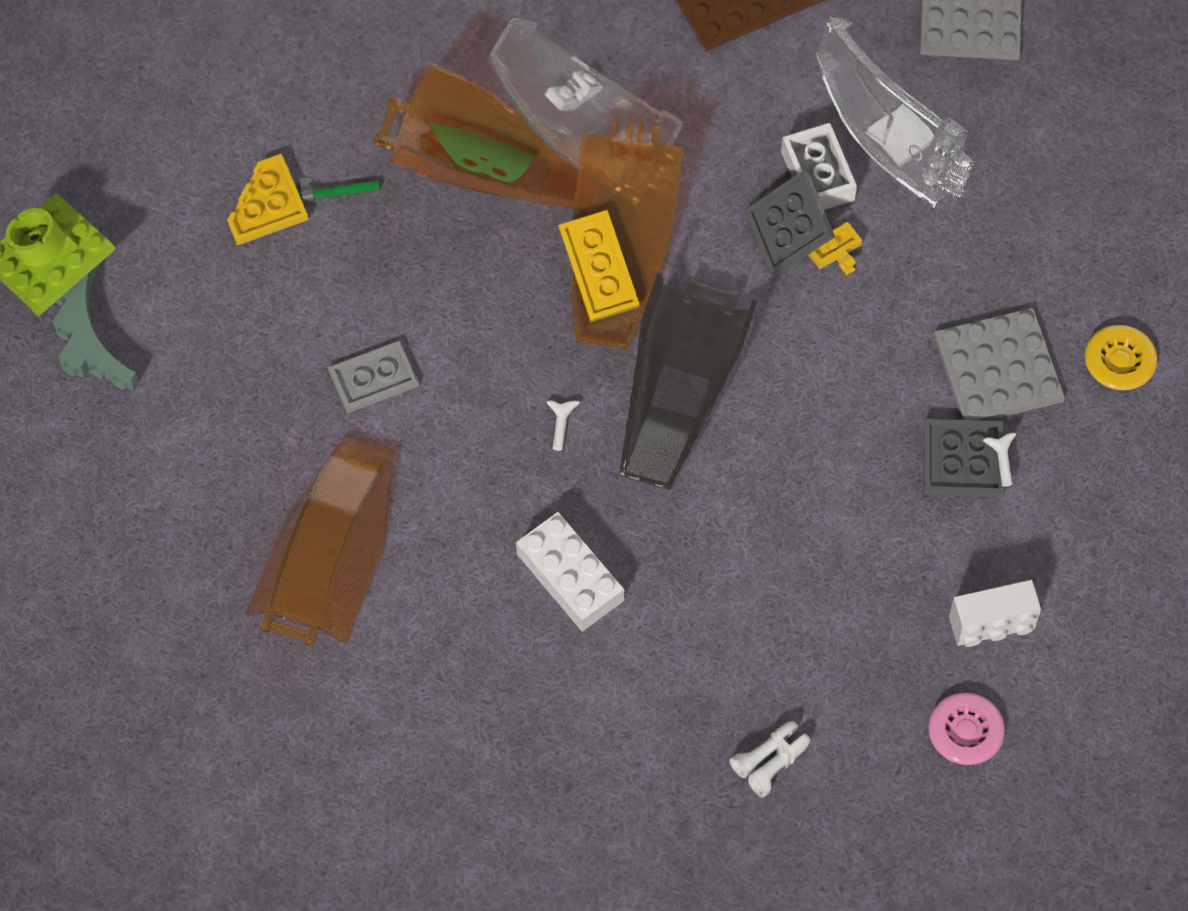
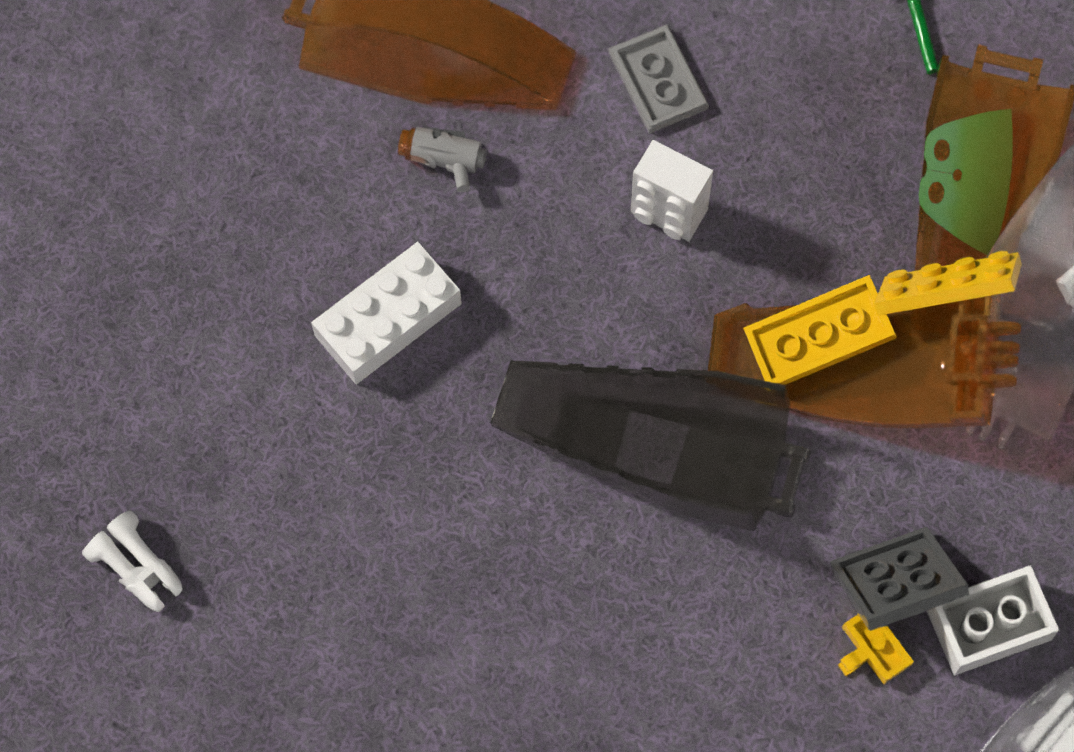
camera: 90 degrees right, 5 degrees up
white piece [547,400,580,451] -> none
none -> light grey piece [398,127,487,193]
none -> white brick [631,140,713,242]
none -> yellow plate [874,251,1022,316]

